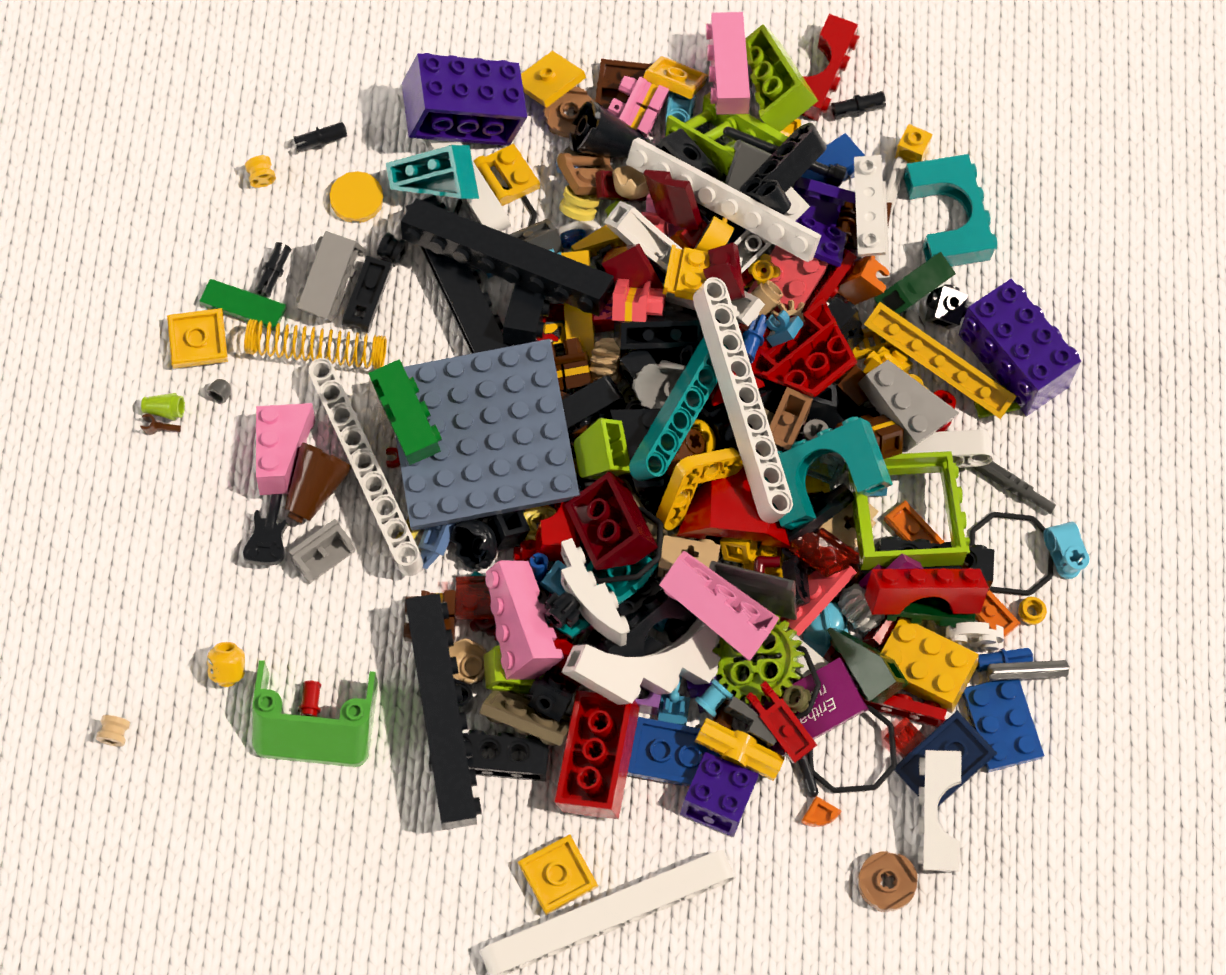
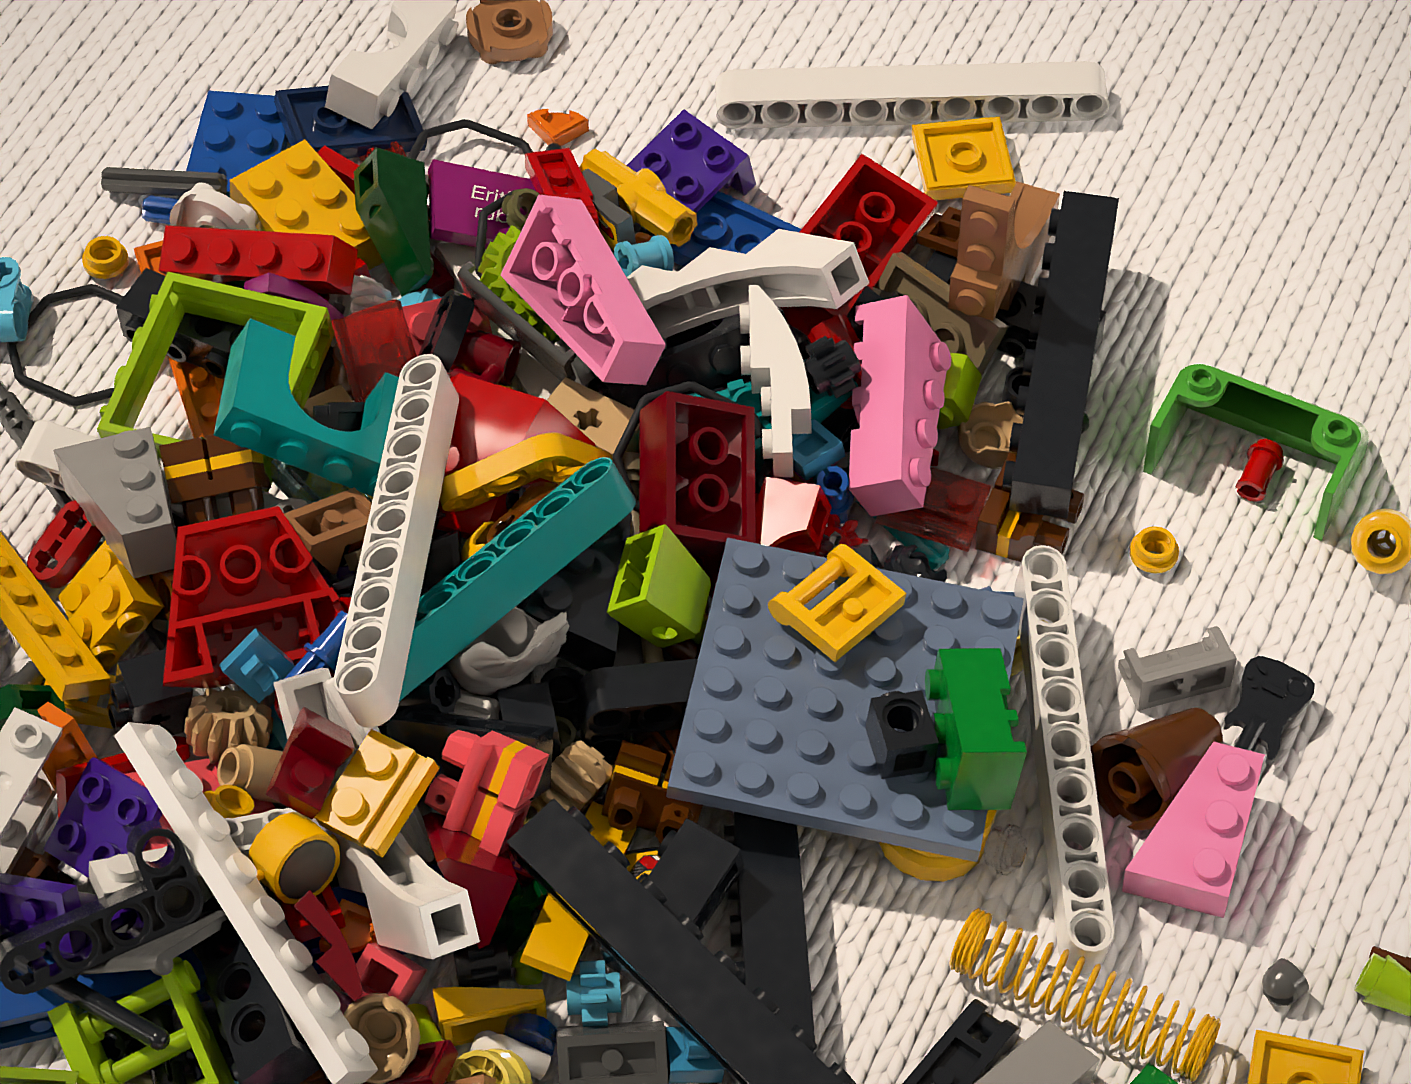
camera: 155 degrees left, 15 degrees down
none -> yellow plate [768,544,906,662]
none -> black brick [865,690,939,779]
none -> reddish brown slope [916,206,961,257]
none -> medium nougat arch [948,181,1060,321]
none -> yellow plate [1130,526,1179,573]

